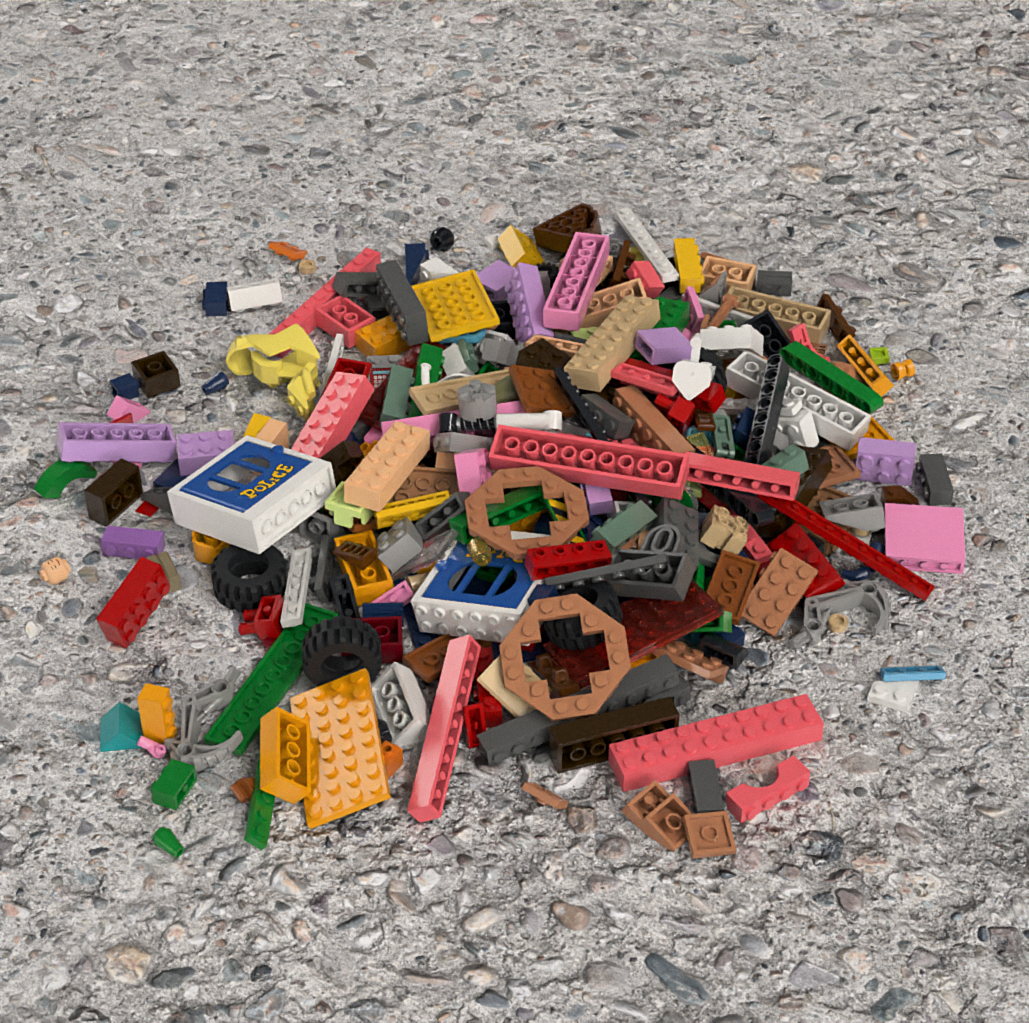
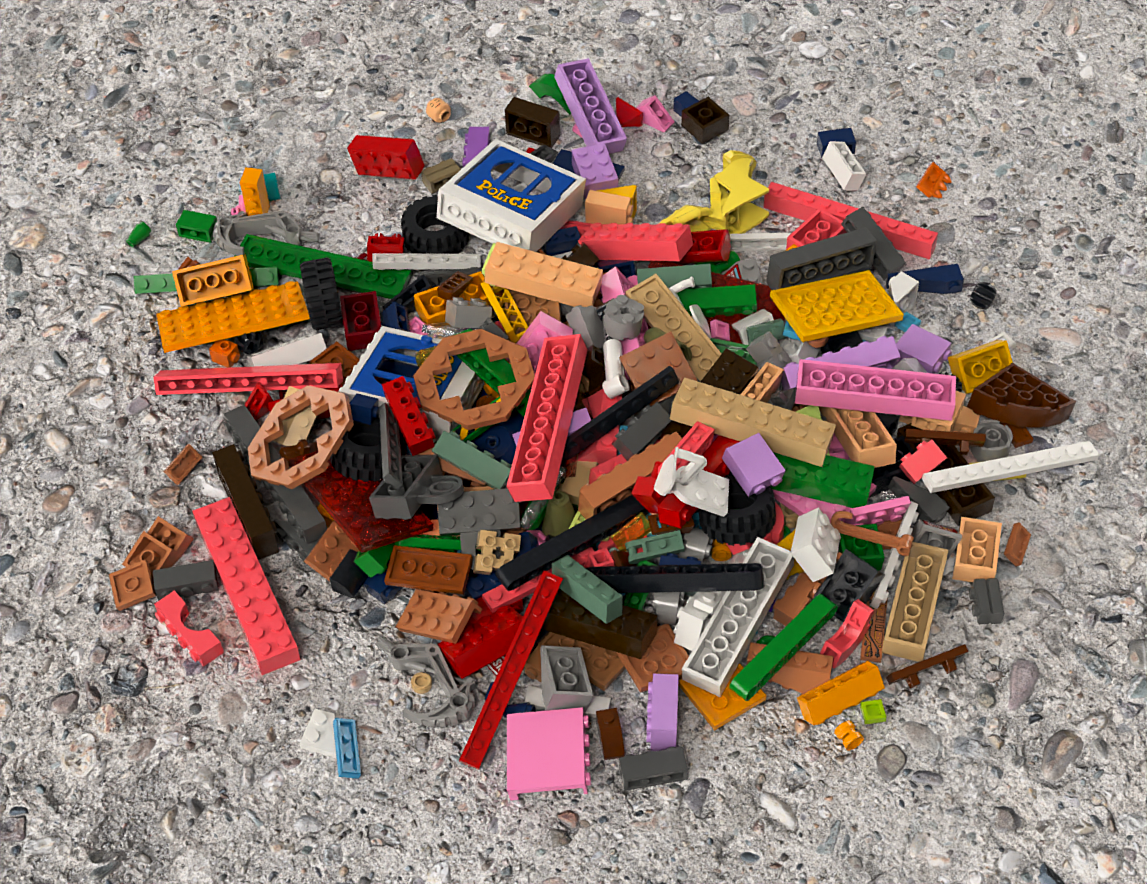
camera: 85 degrees right, 10 degrees up
dark blue cone [201,372,229,395] -> none
tan tile [299,259,316,274] -> none
yellow brick [673,238,704,293] -> none
coral brick [685,451,800,501] -> none

